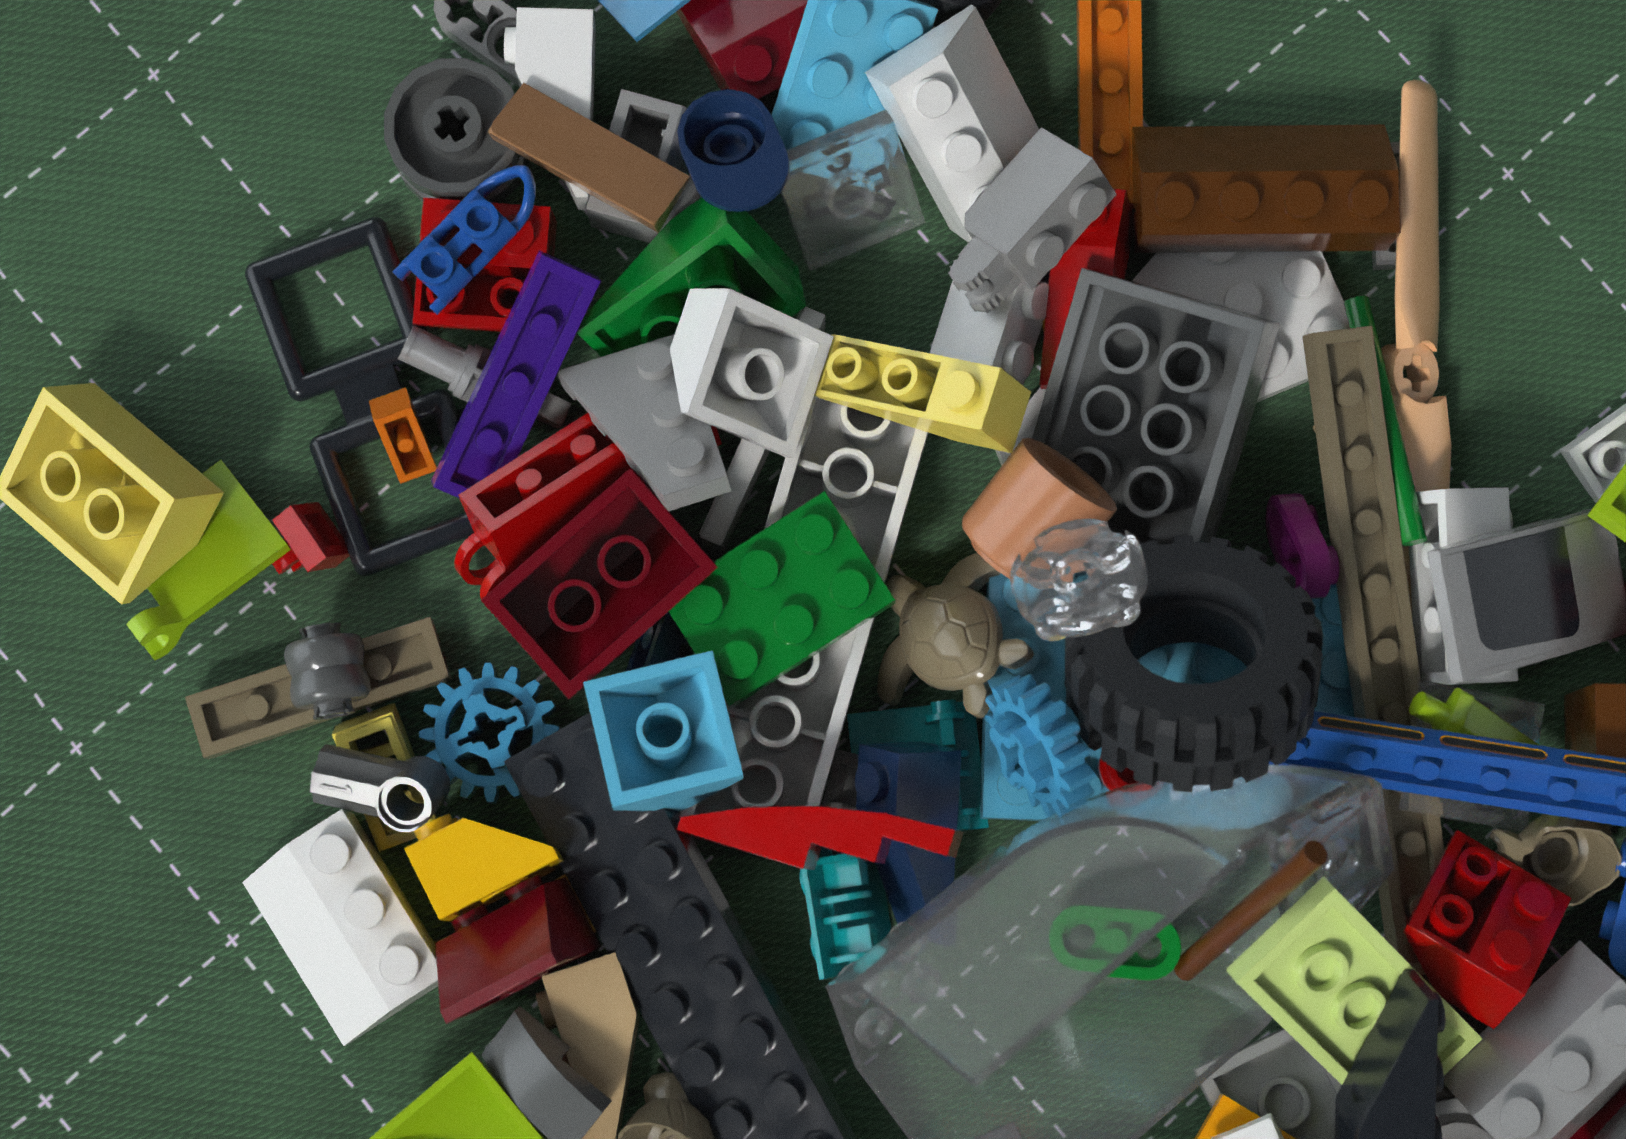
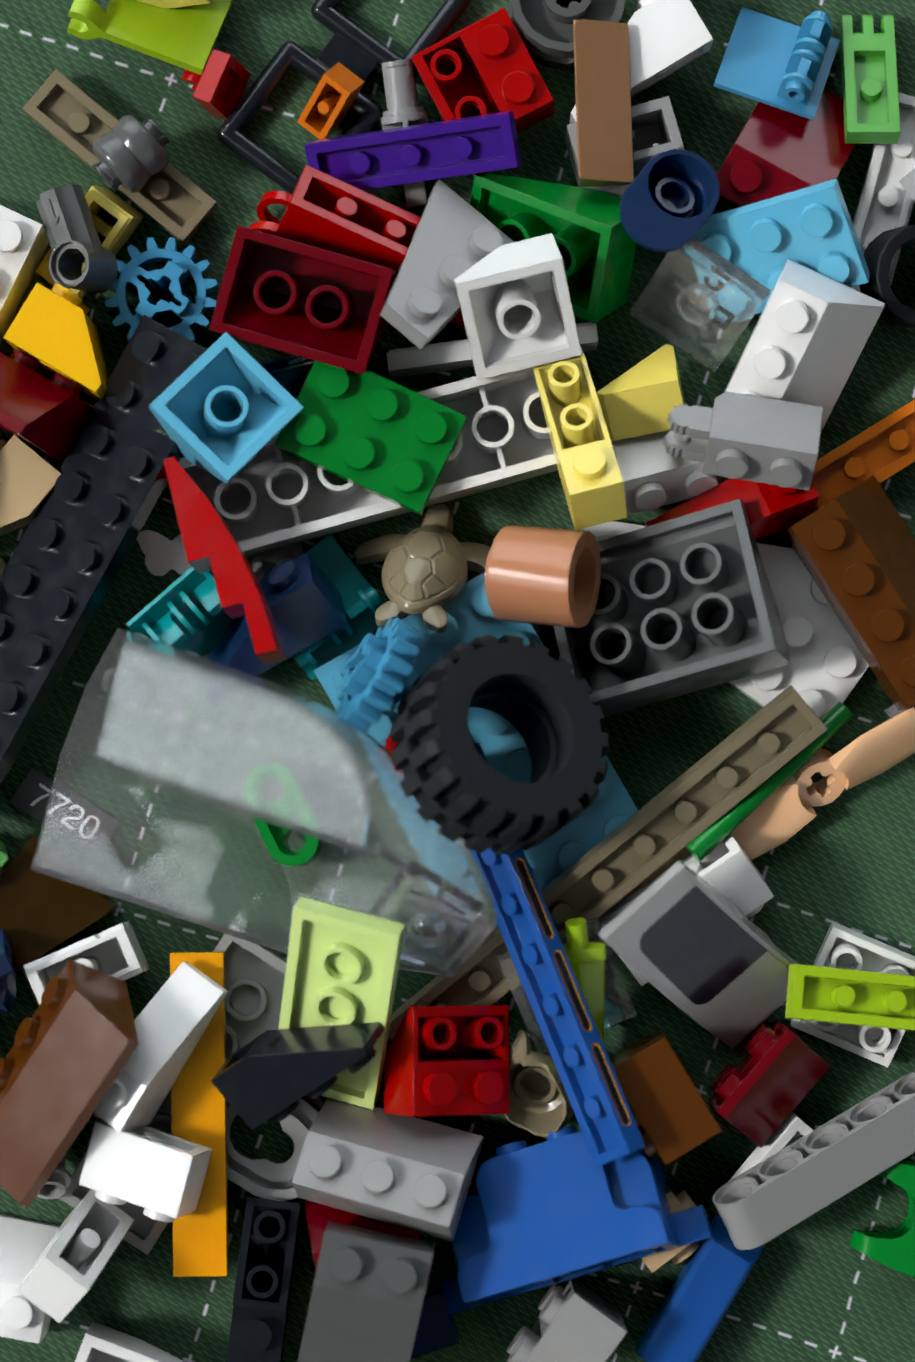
camera: 60 degrees right, 5 degrees up
blue piece [392,165,536,315] -> none
clear plate [1010,519,1148,641] -> none
reddish brown bar [1174,840,1328,981] -> none
magenta plate [1266,493,1339,599] -> none
none -> white sticker [137,530,192,576]
none -> light yellow slope [596,344,685,441]

